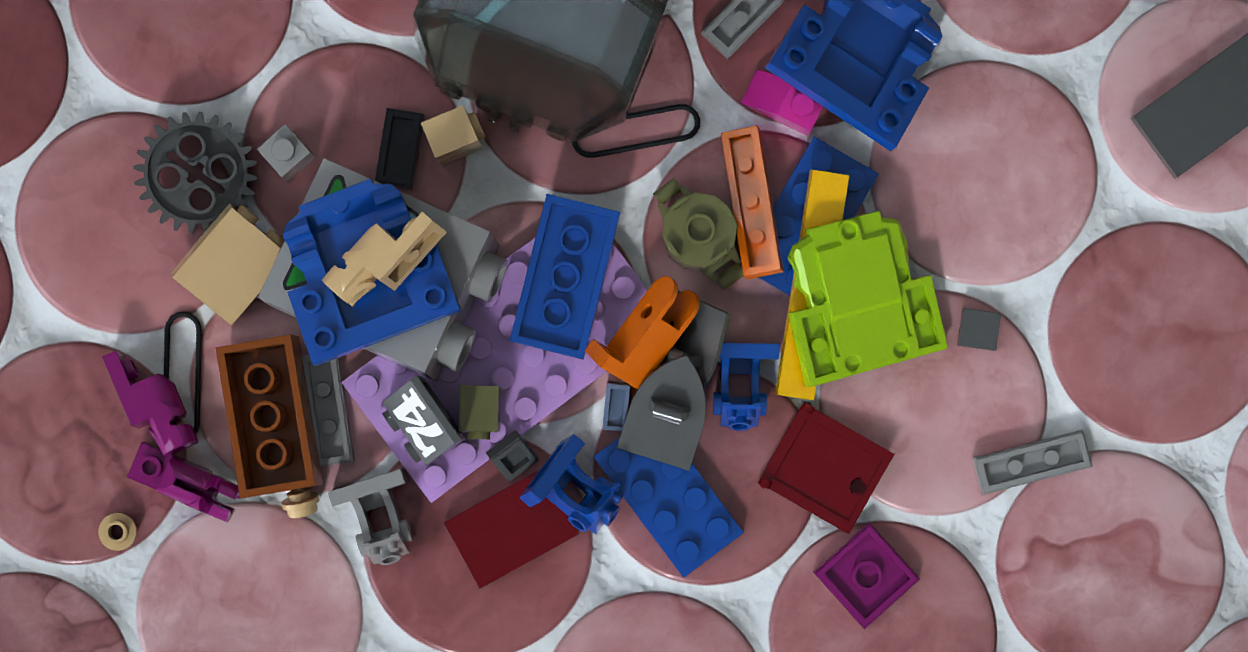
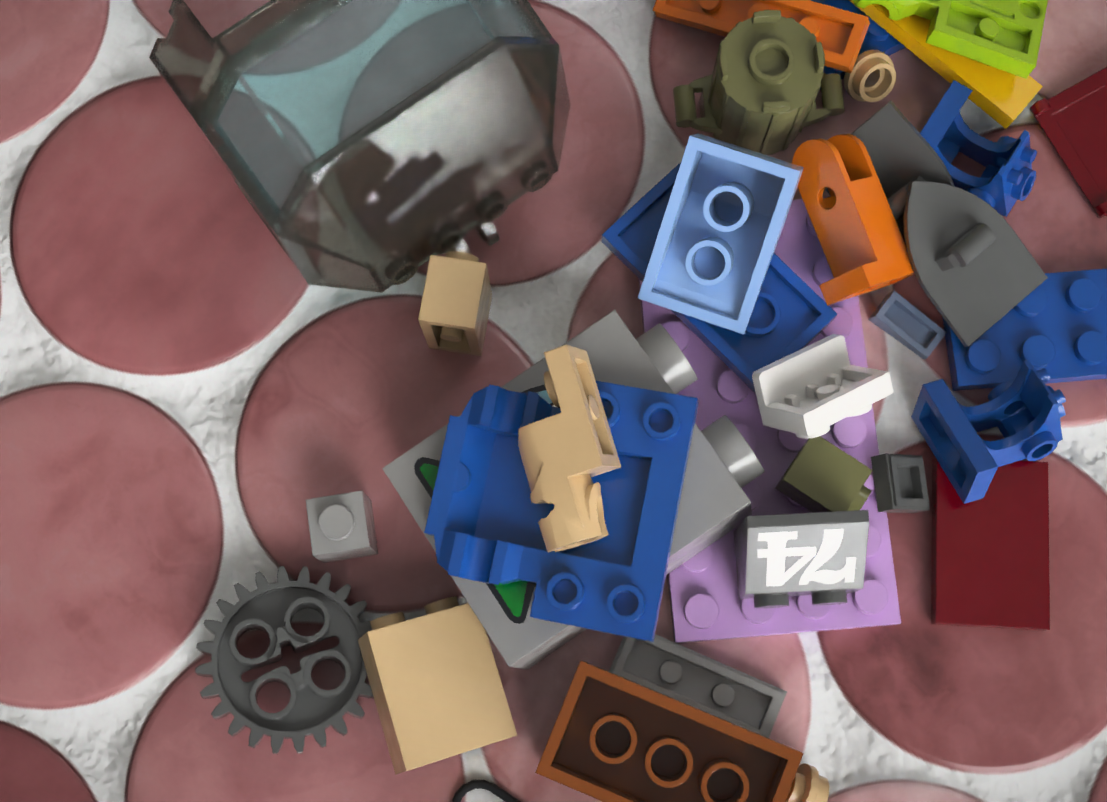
camera: 55 degrees left, 10 degrees down
light grey tile [328,468,413,565] -> none
black tile [375,108,425,189] -> none
black piece [572,104,700,158] -> none
none -> light blue slope [638,133,804,335]
none -> white bracket [752,334,894,439]
none -> tan plate [844,49,896,102]

